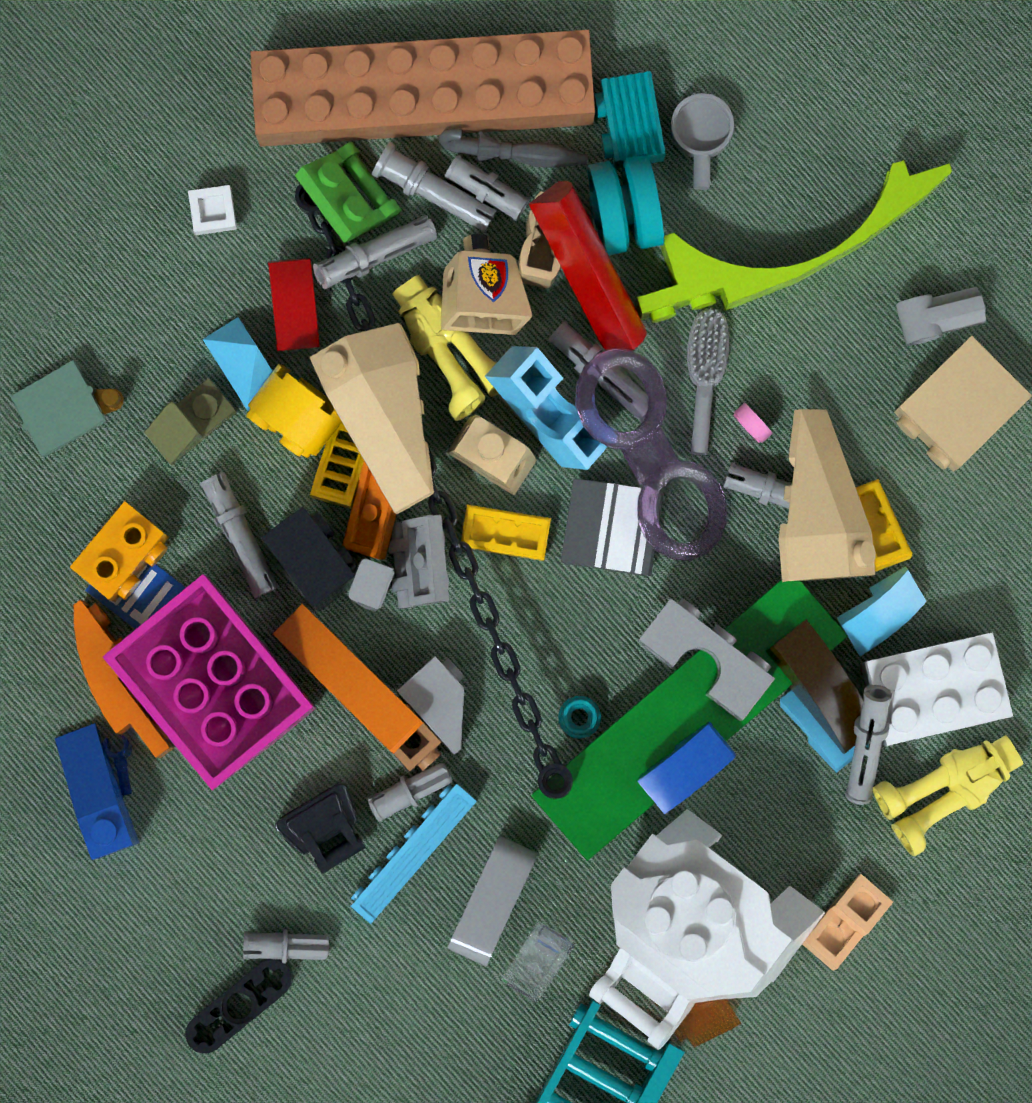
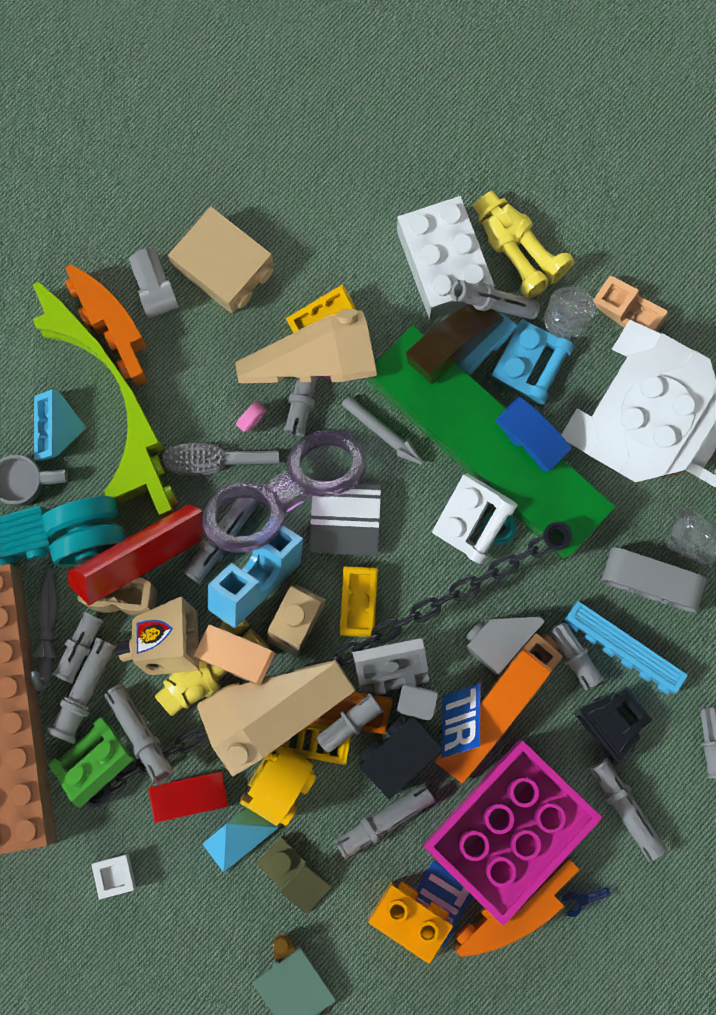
camera: 90 degrees left, 5 degrees down
blue slope [55,723,139,860] -> none
light grey arch [637,598,775,721] -> none
medium azure slope [837,566,926,656] -> none
none -> medium azure slope [34,389,87,462]
none -> orange slope [65,265,148,386]
none -> light nougat slope [193,625,275,685]
none -> light grey axle [317,694,384,752]
none -> light grey piece [342,395,423,464]
none -> white plate [432,473,517,565]
none -> blue sticker [441,683,481,759]
none -> medium azure plate [490,319,575,405]
none -> clear wheel [544,286,596,340]
none -> light grey pin [589,758,668,862]

